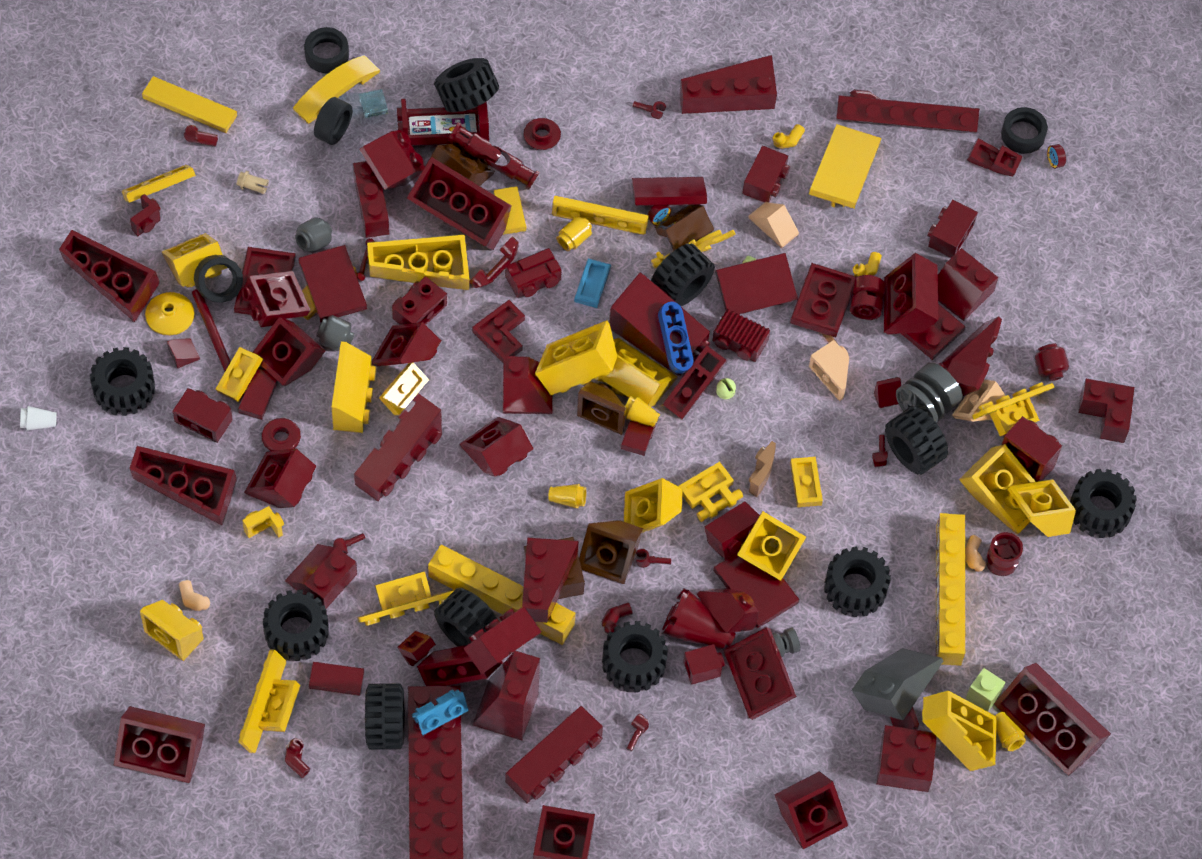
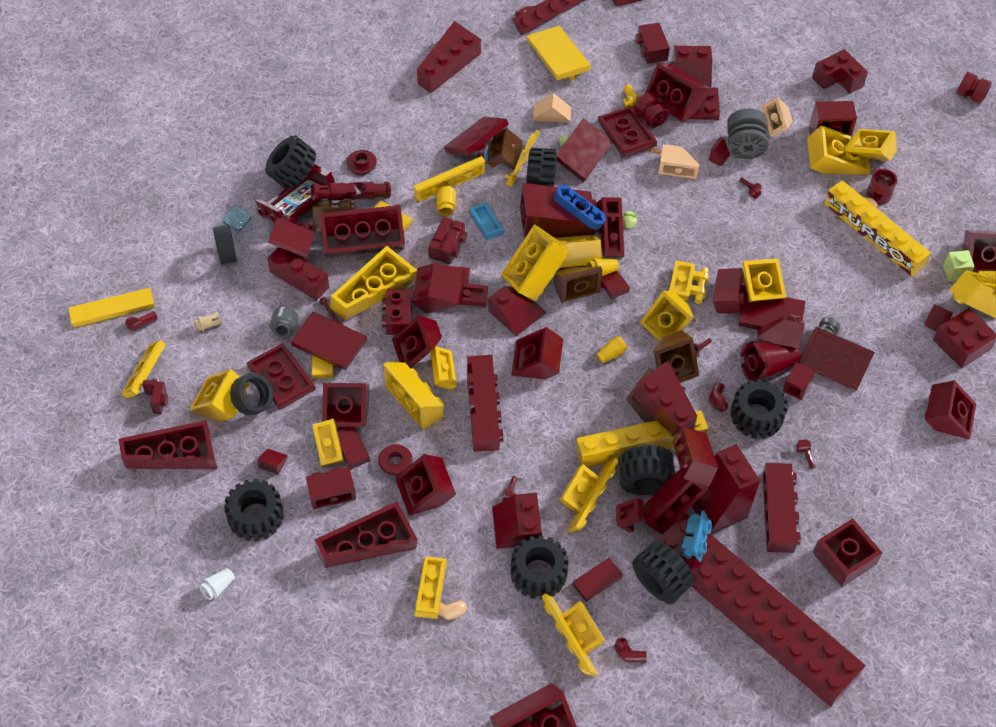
camera: 40 degrees left, 5 degrees down
yellow slope [140,600,204,661] -> none
yellow dish [145,292,195,336] -> none
dark red bar [192,289,231,372] -> none
dark red plate [242,271,310,328] -> none
yellow bracket [242,506,284,538] -> none
yellow slope [293,55,380,124] -> none
black tyre [304,27,349,74] -> none
dark grey head [316,315,355,351] -> none
dark red bar [469,236,519,288] -> none
dark red hand [633,101,666,119] -> none
dark red brick [712,309,770,362] -> none
dark red brick [742,145,790,203] -> none
medium nougat slope [749,441,776,497] -> none
yellow arm [772,124,805,149] -> none
yellow plate [790,456,823,508] -> none
black tyre [824,546,891,617] -> none
dark grey slope [851,648,943,720] -> none
black tyre [885,406,948,475] -> none
dark red wedge [938,316,1002,397] -> none
yellow bracket [972,382,1055,437] -> none
dark red head [1034,343,1069,381] -> none
black tyre [1070,469,1137,538] -> none
none -> dark red slope [412,263,465,314]
none -> yellow tile [414,556,447,619]

